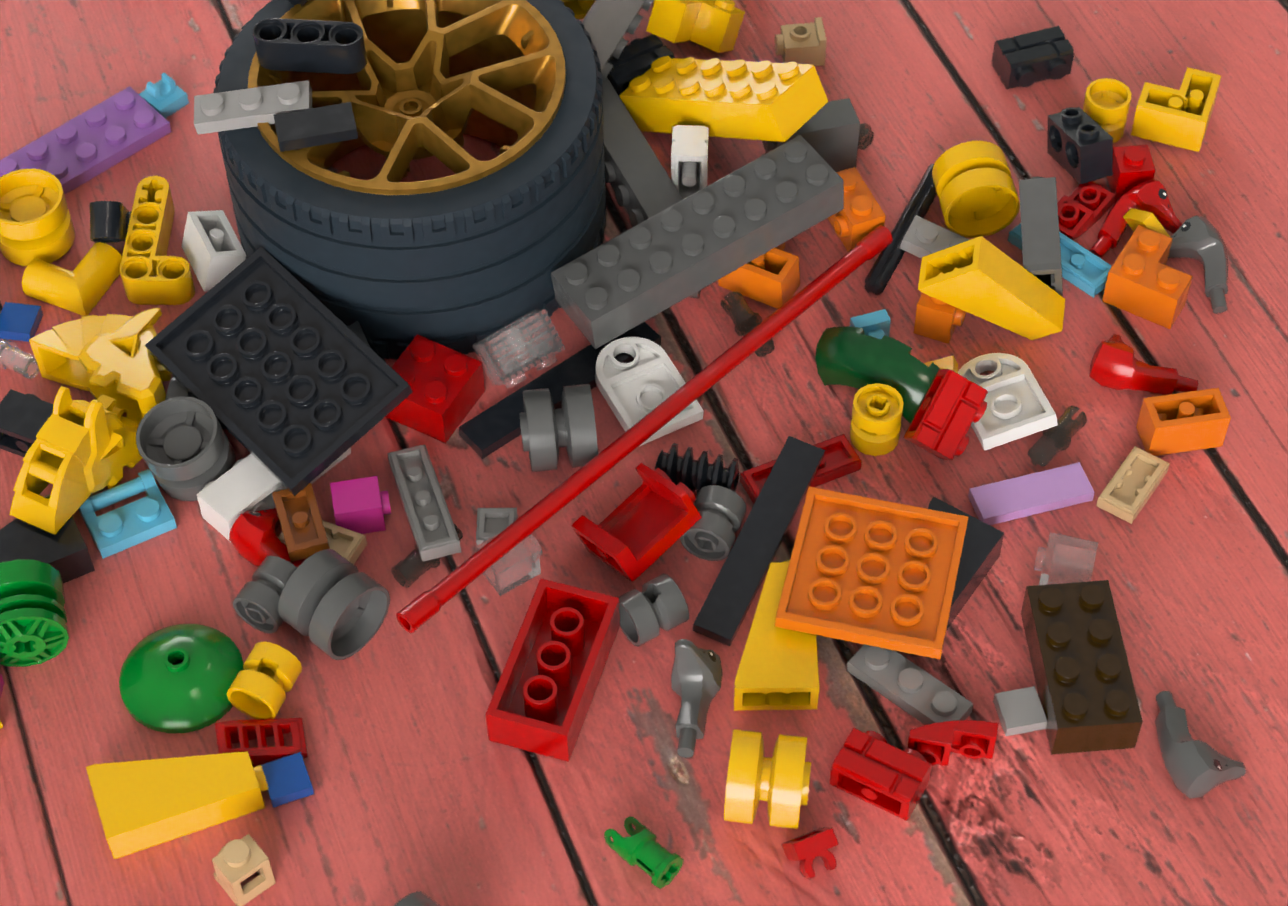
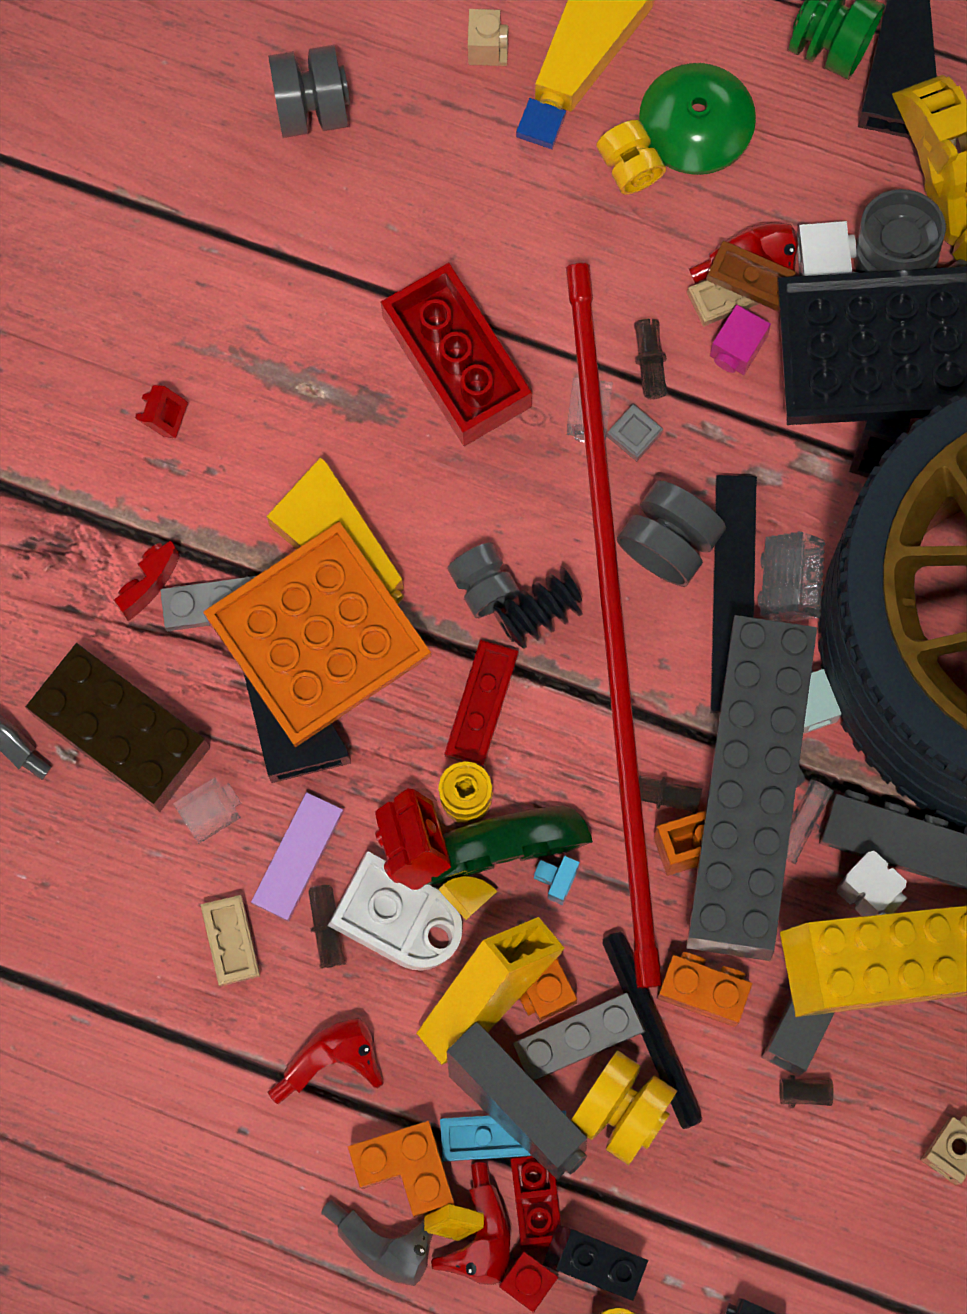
camera: 135 degrees right, 25 degrees up
medium azure plate [79,469,177,559] -> none
red slope [215,718,308,767] -> none
dark grey wheel [233,556,297,634] -> none
dark grey wheel [278,549,390,660] -> none
red brick [385,334,485,444] -> none
light grey tile [387,444,462,562] -> none
red panel [571,463,702,582] -> none
white plate [595,337,704,446] -> none
green piece [604,816,684,889] -> none
dark grey wheel [617,574,689,647] -> none
dark grey animal [671,639,722,758] -> none
black tile [693,436,825,646] -> none
yellow wheel [724,729,811,829] -> none
red brick [829,728,932,821] -> none
light grey tile [993,686,1048,737] -> none
orange brick [1136,388,1231,456] -> none

